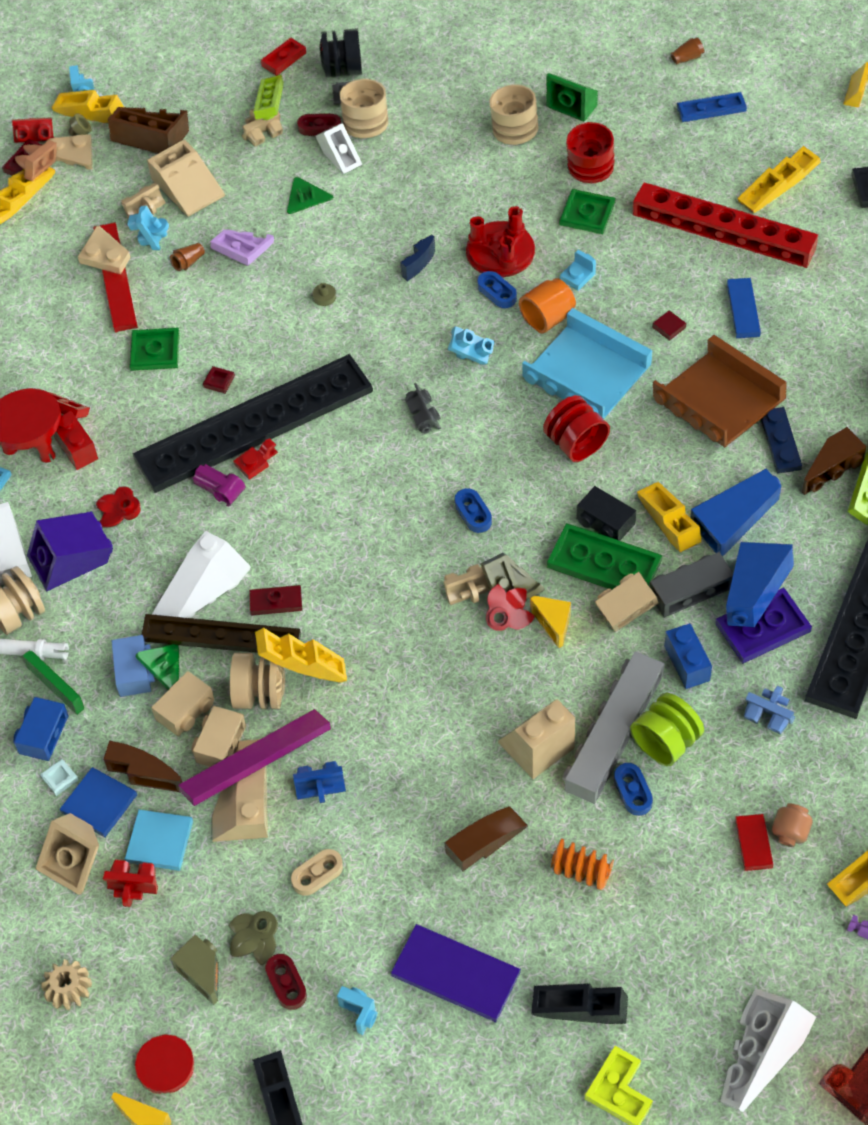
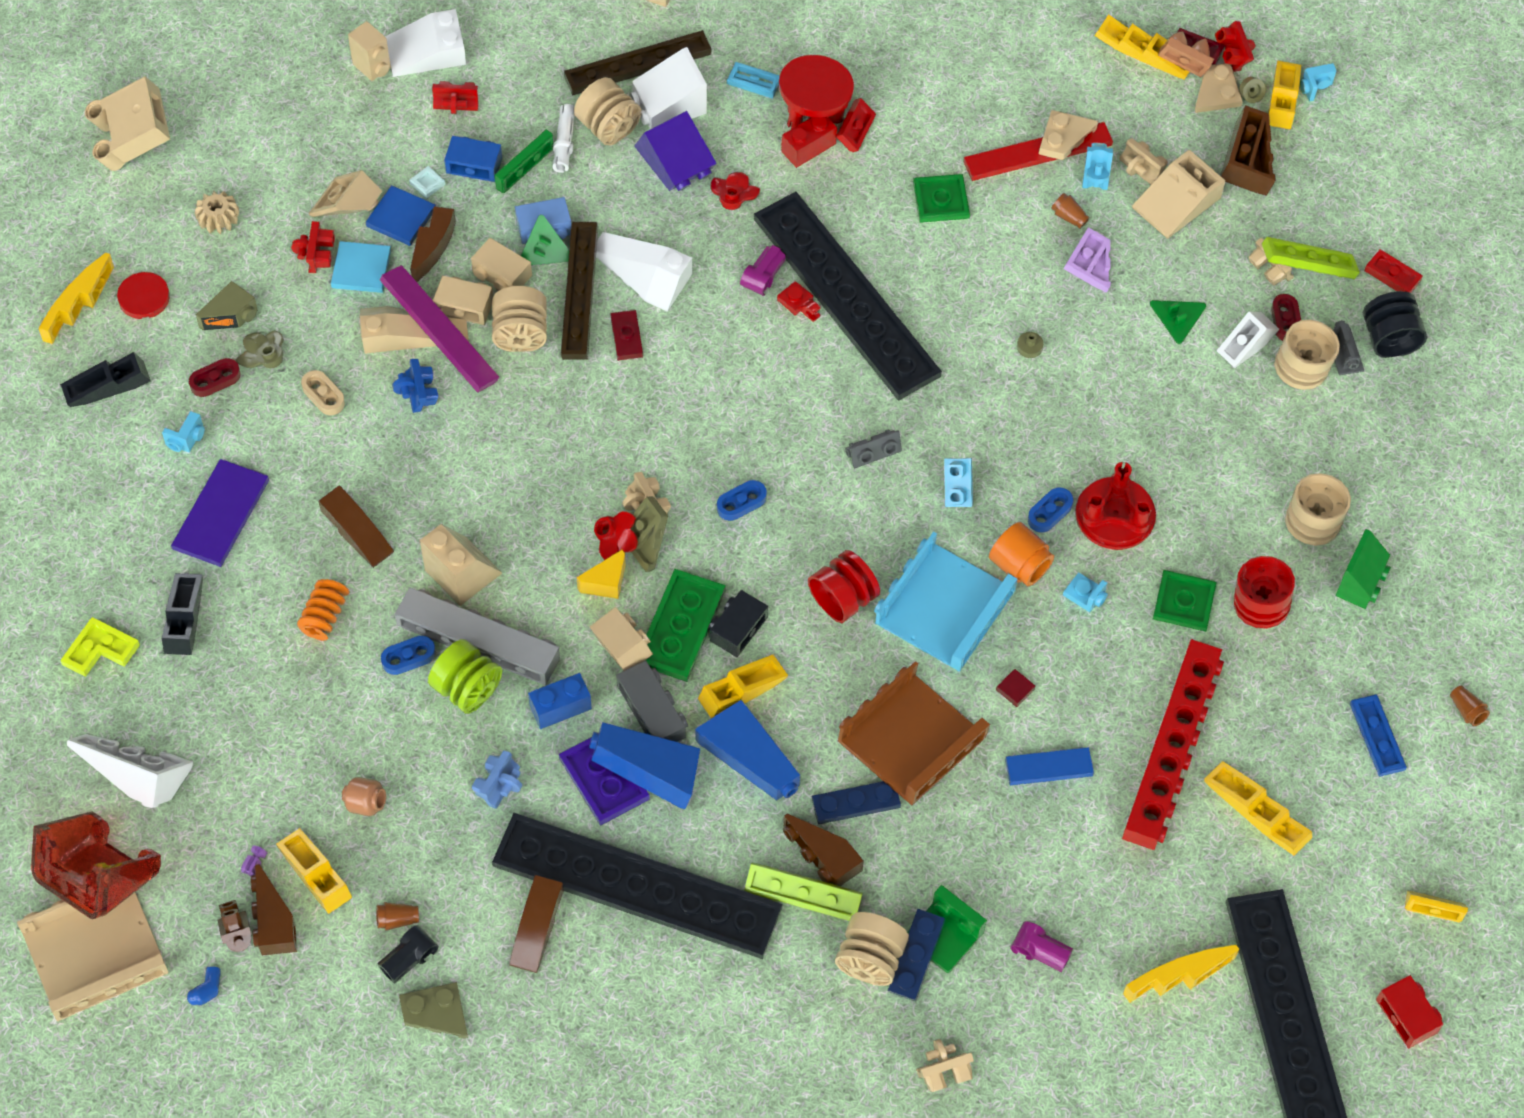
camera: 80 degrees right, 5 degrees up
dark red tile [203,366,235,394] -> none
yellow slope [255,628,347,682] -> none
dark blue slope [401,234,435,281] -> none
red tile [735,814,774,871] -> none

